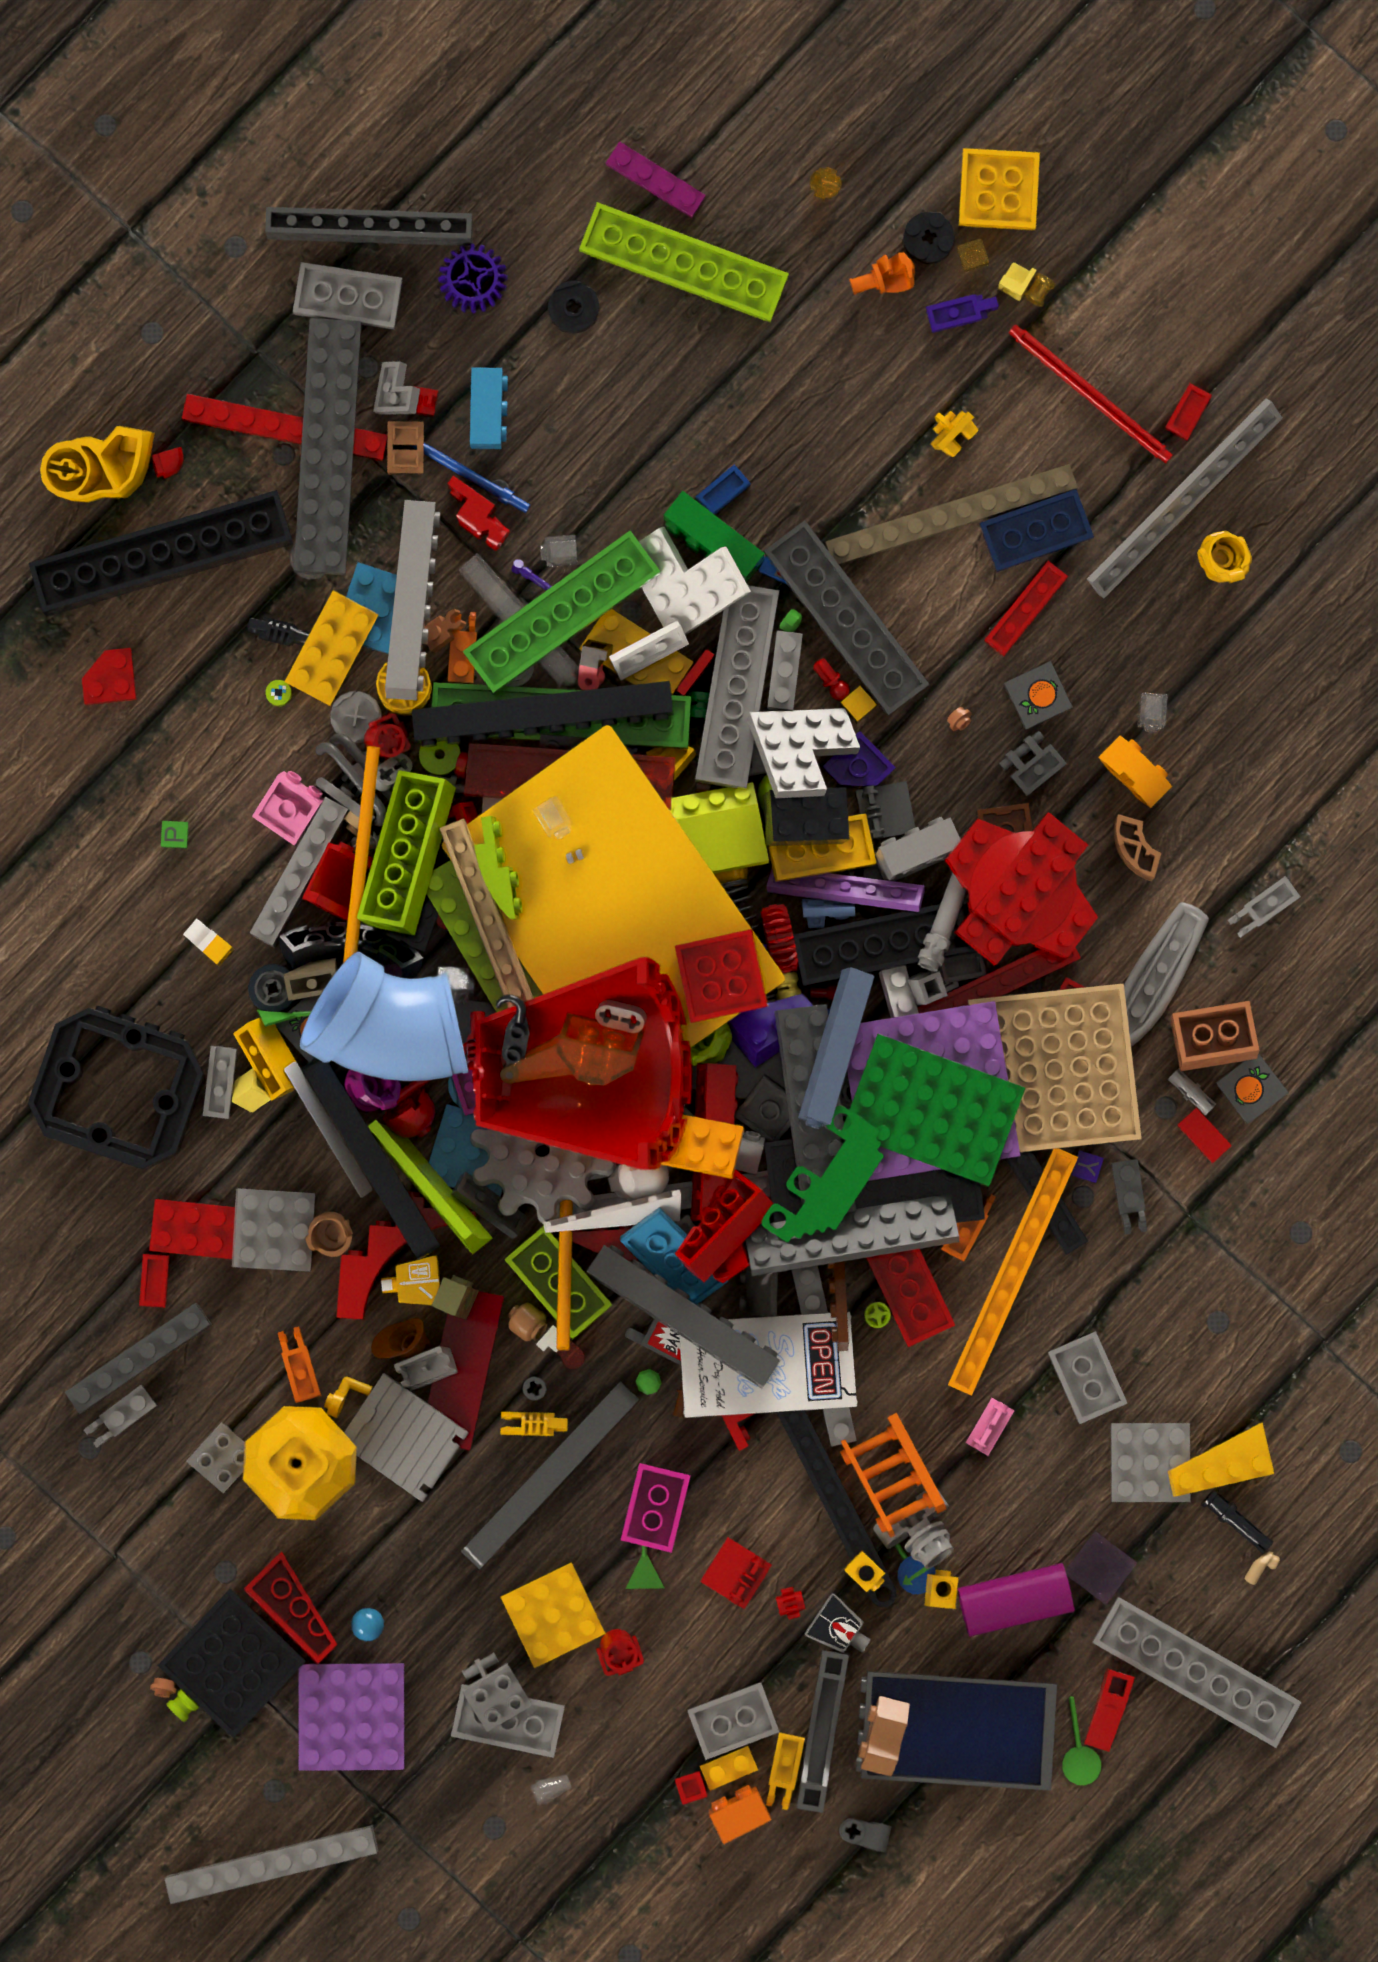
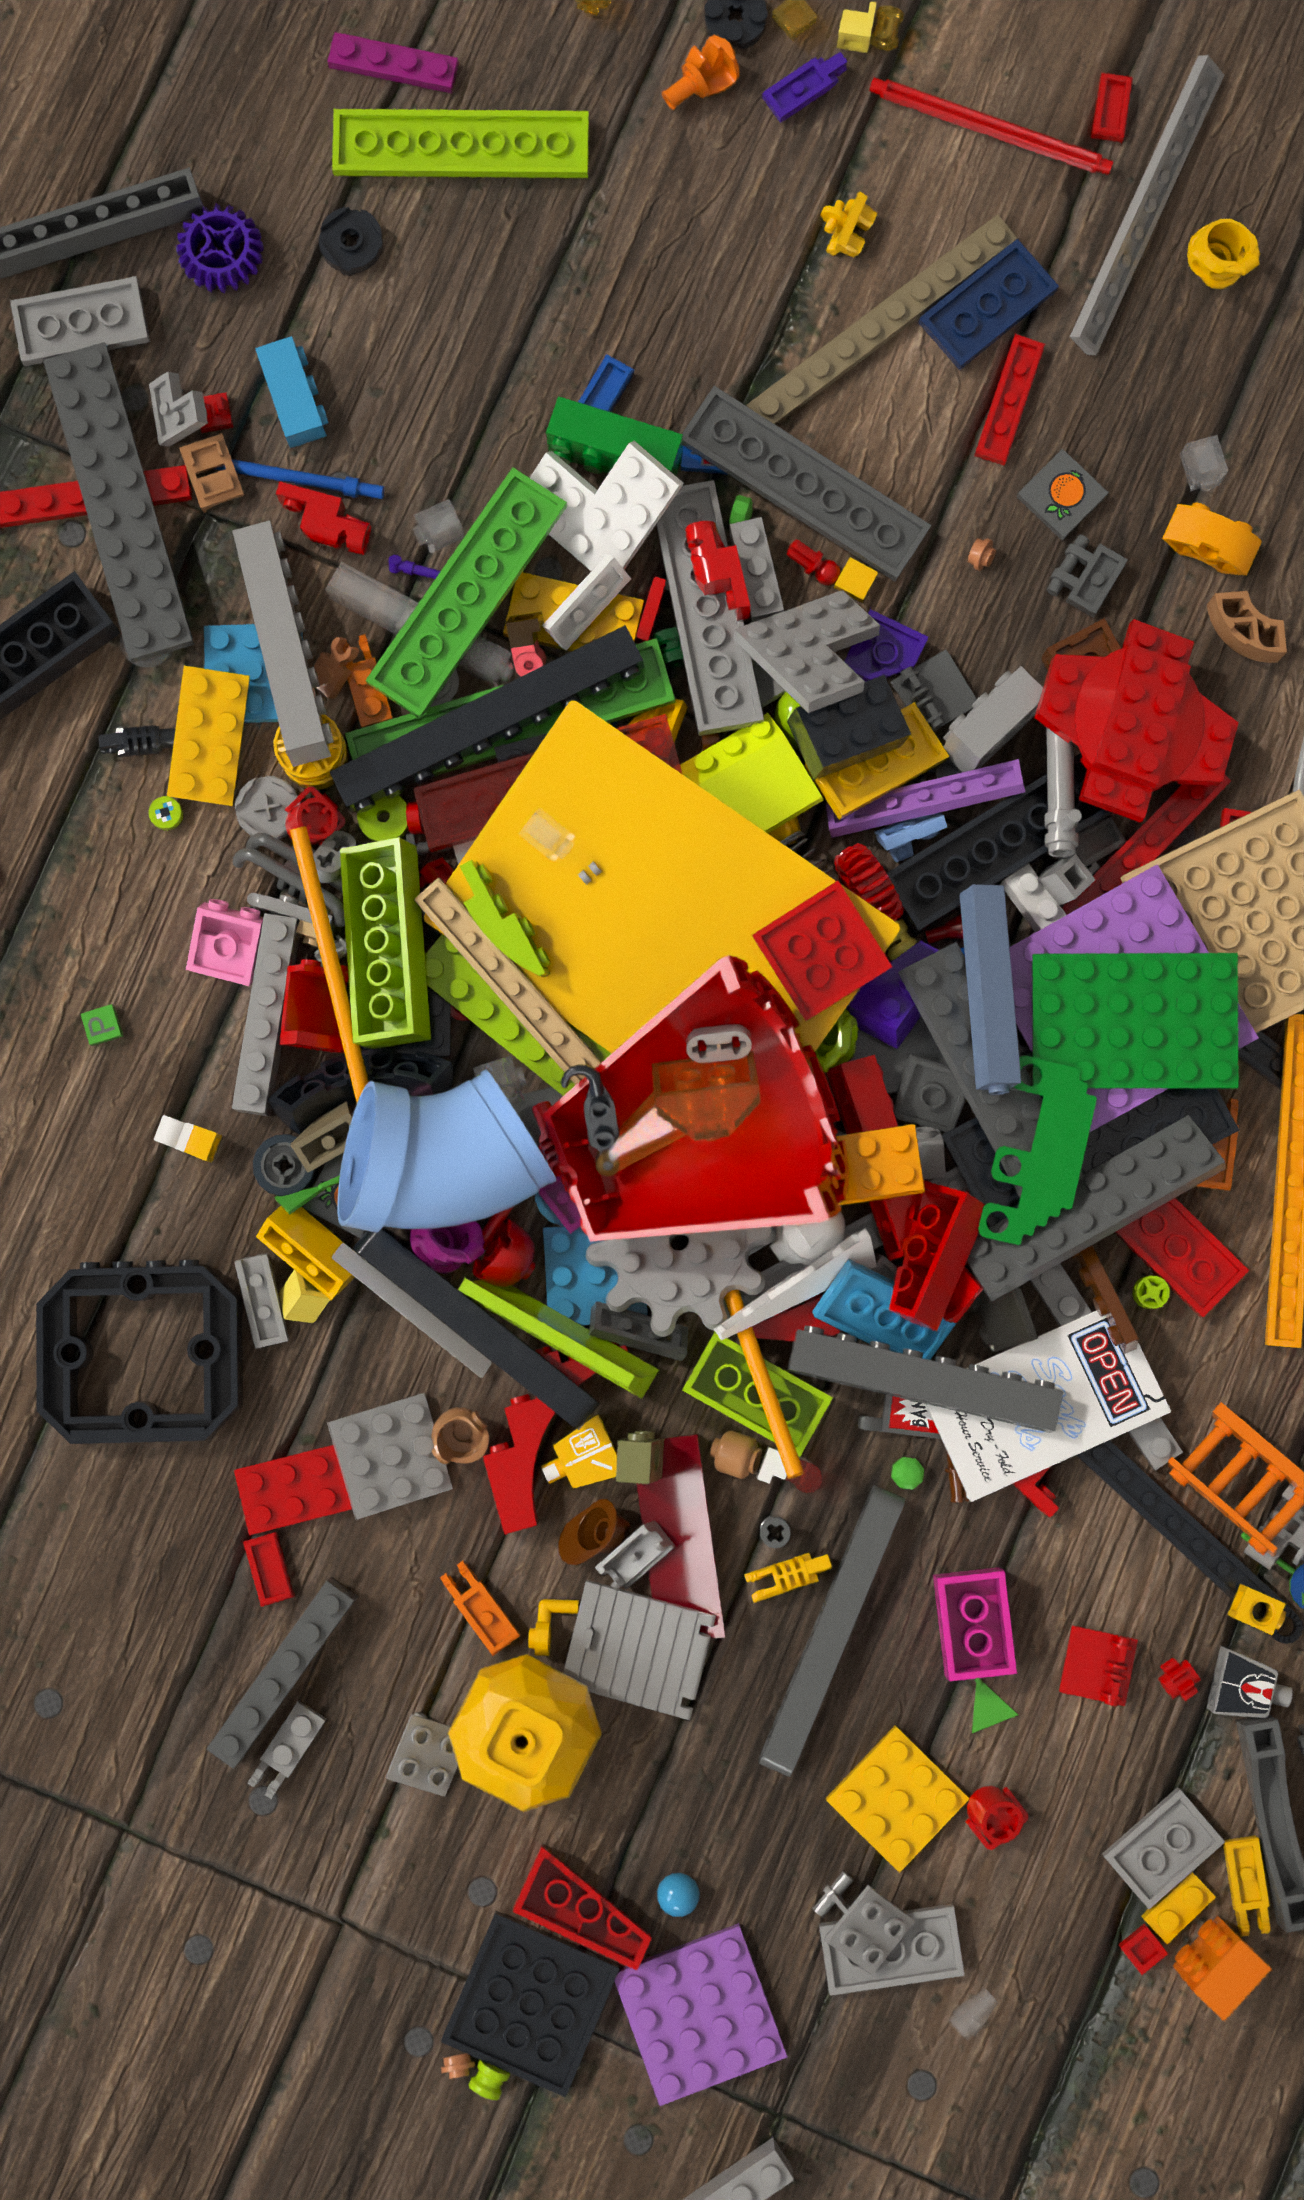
camera: 15 degrees left, 0 degrees up
none -> red plate [685,520,750,621]

